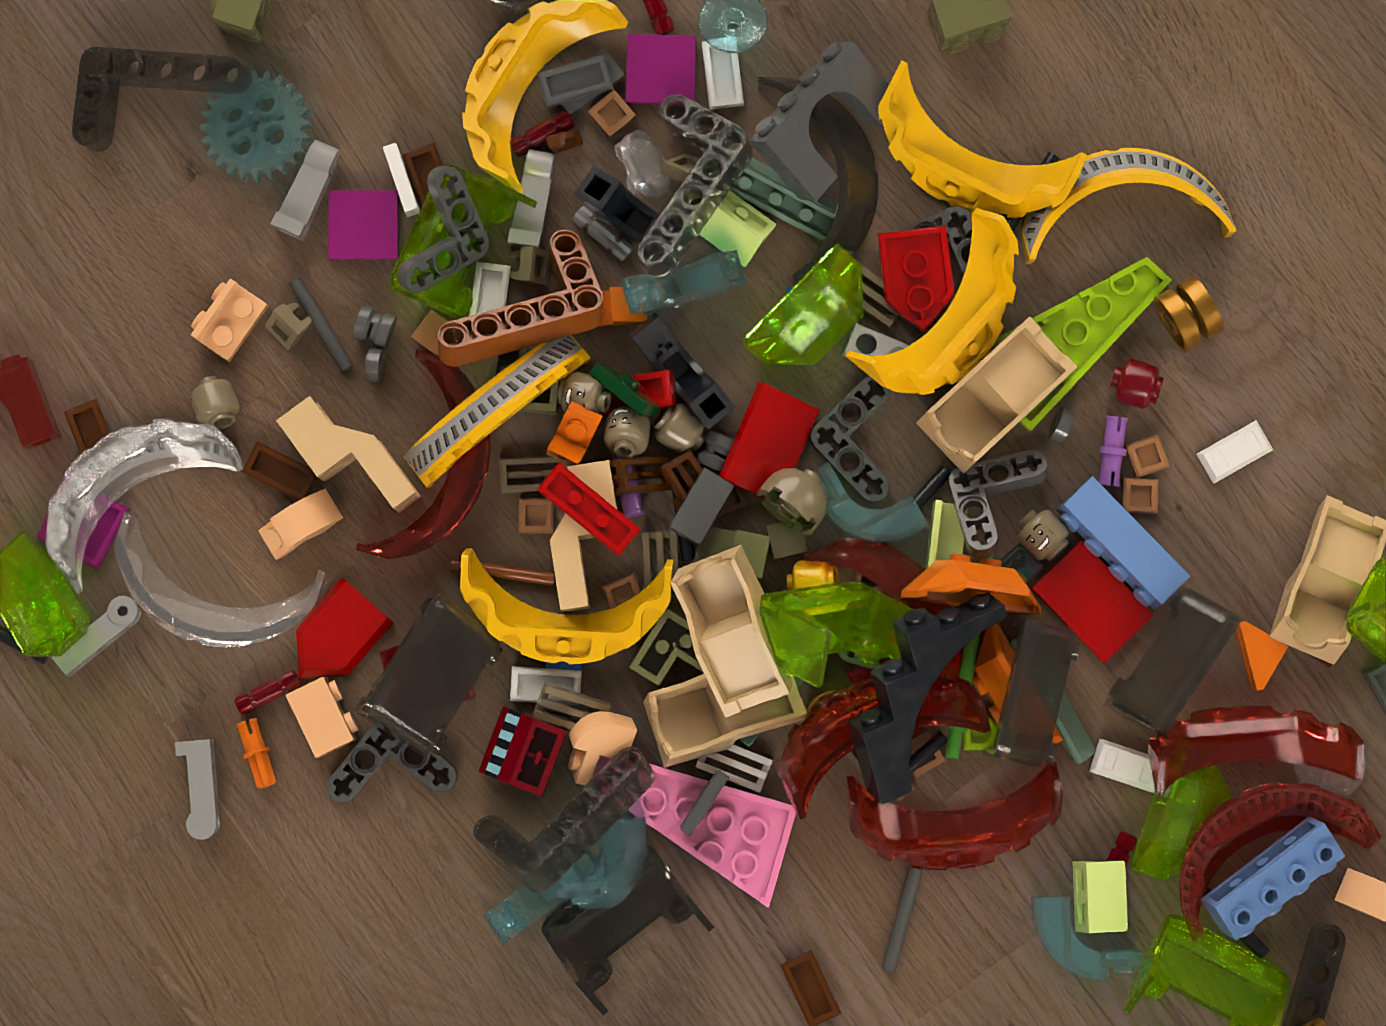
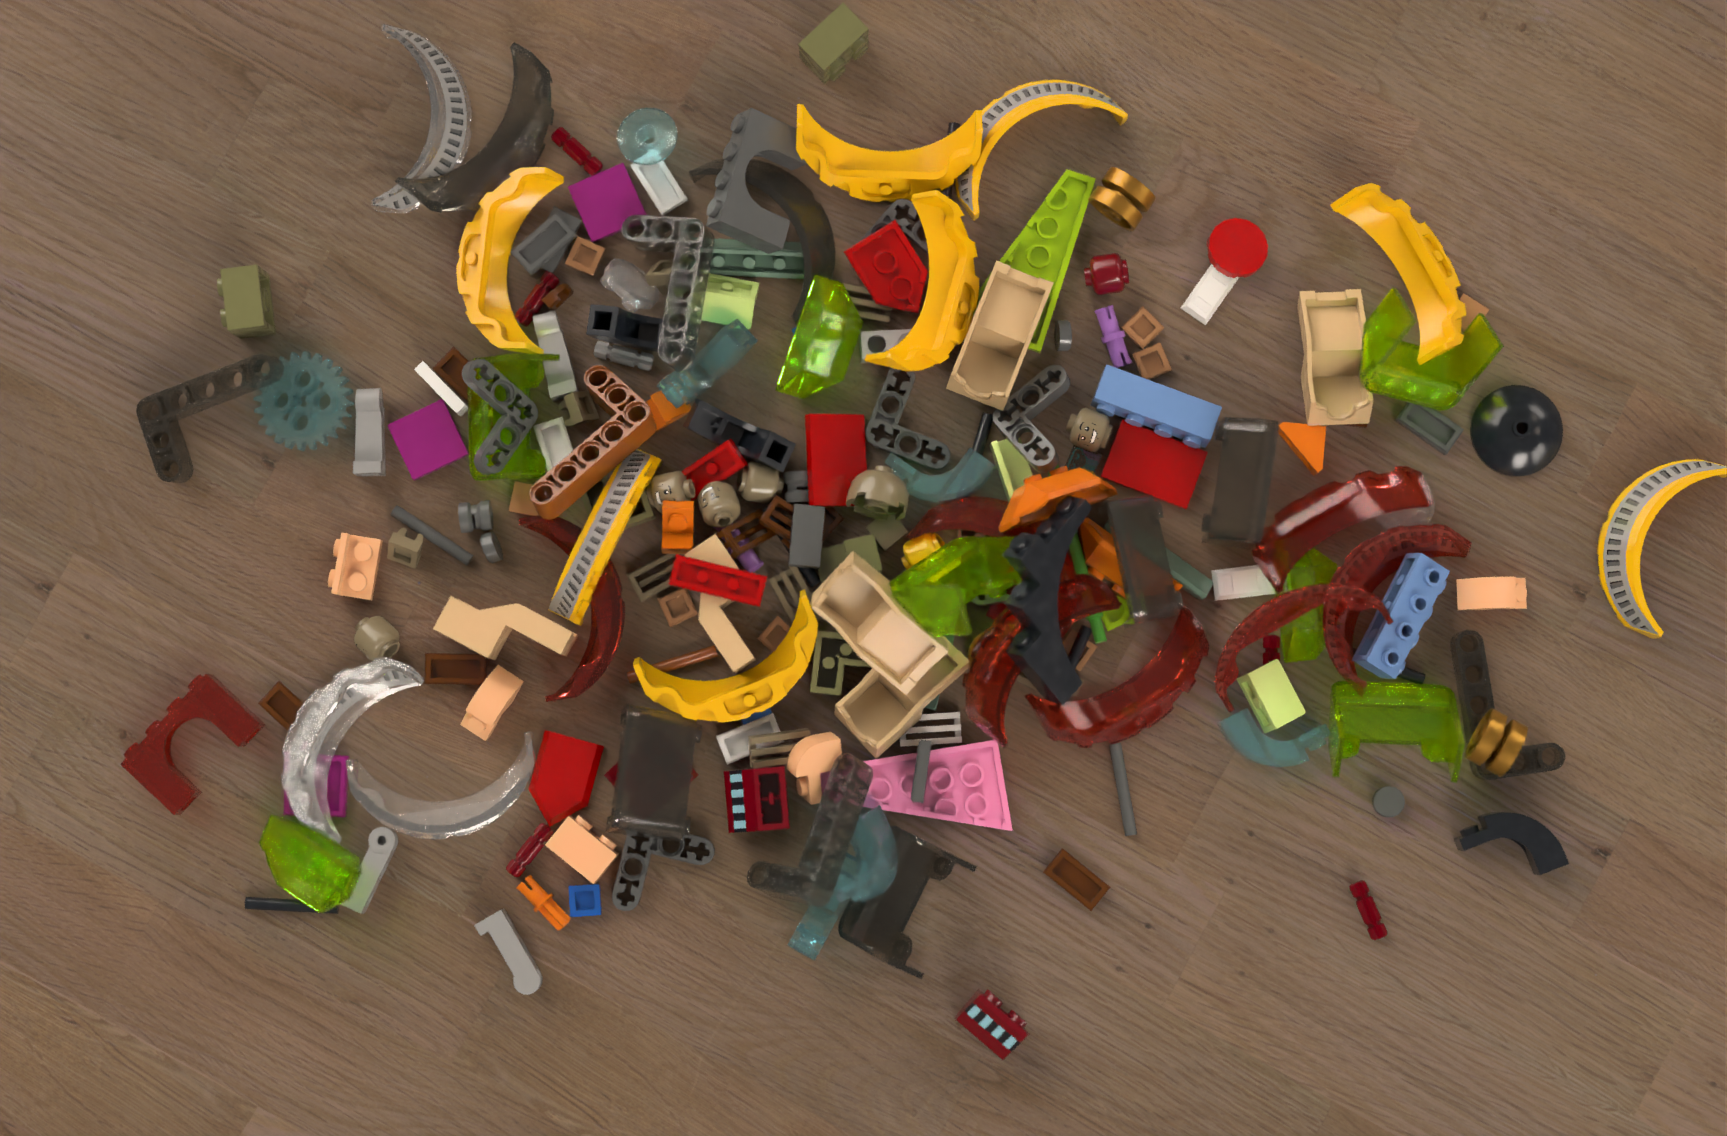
camera: 25 degrees left, 0 degrees up
dark green plate [589,363,660,417] -> none
none -> blue tile [568,884,602,917]
none -> red tile [1207,218,1268,278]
none -> clear red windscreen [1215,584,1394,713]

